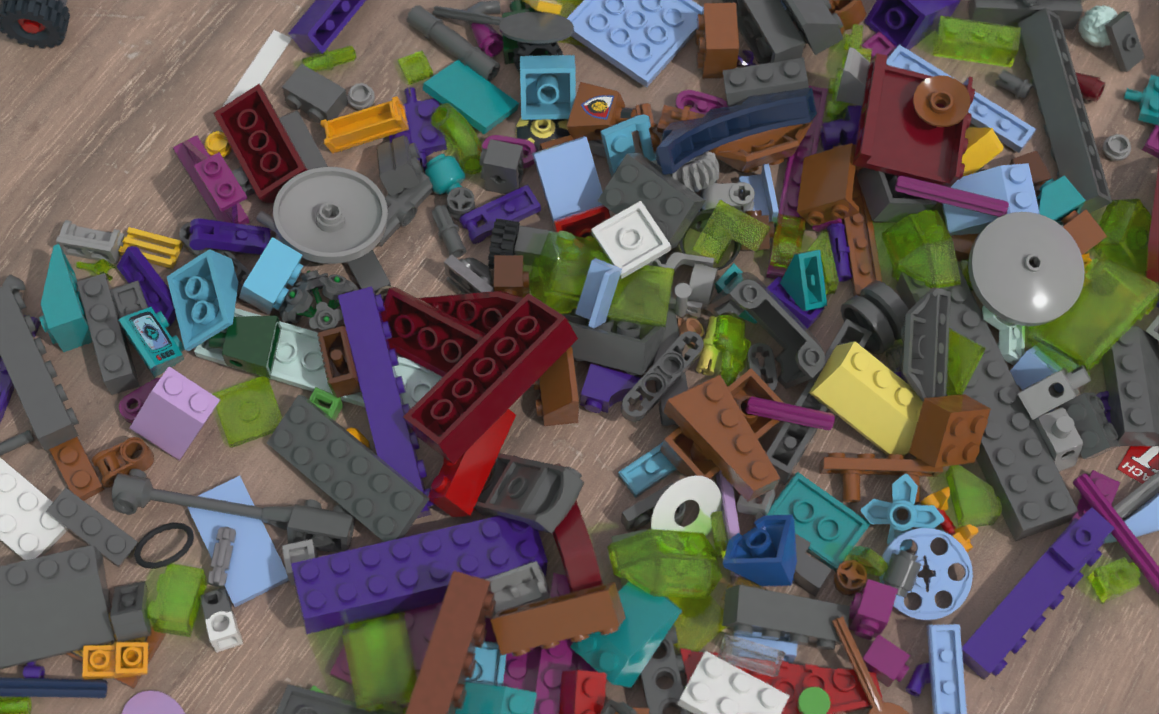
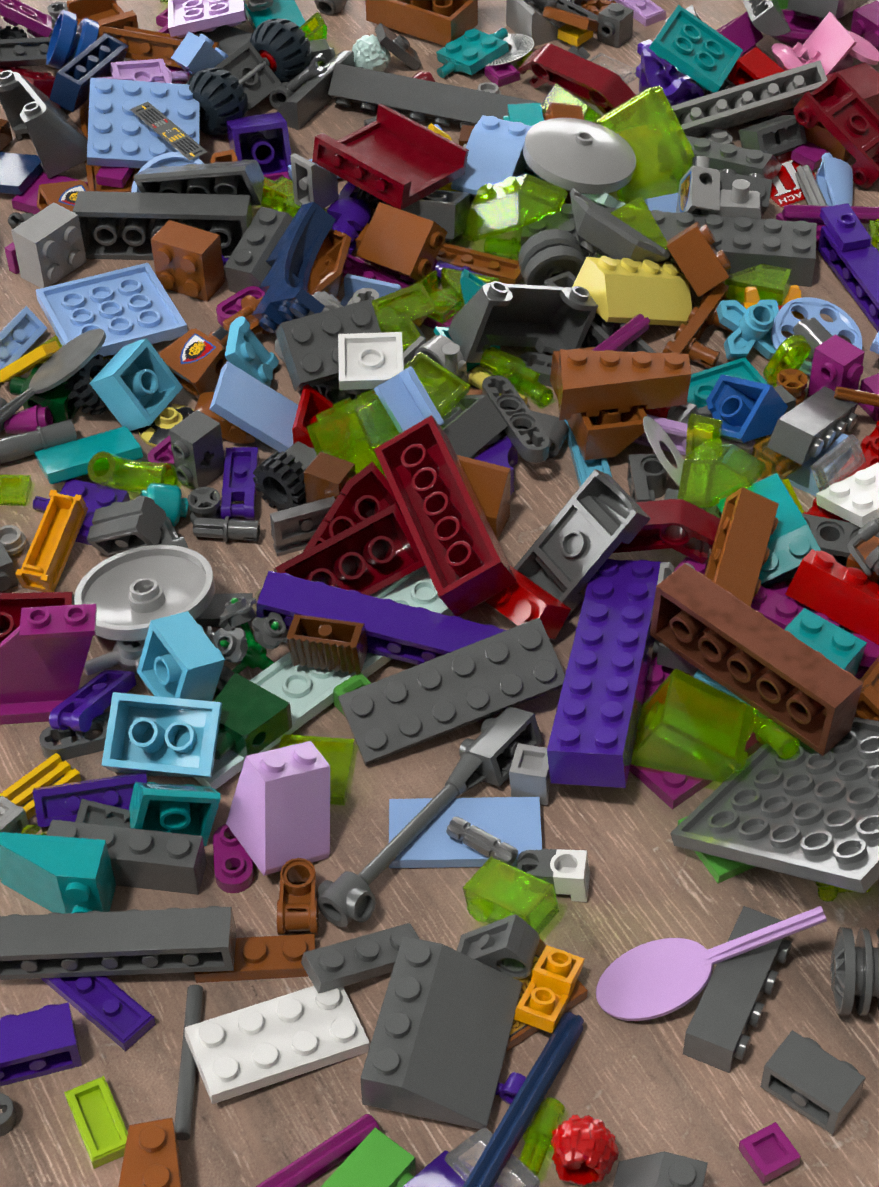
camera: 60 degrees left, 20 degrees down
black piece [134,523,194,569] -> none
magenta axle [895,175,1009,217] -> none
dark orange dish [913,75,970,127] -> none
clear neon green brick [932,16,1021,68] -> none

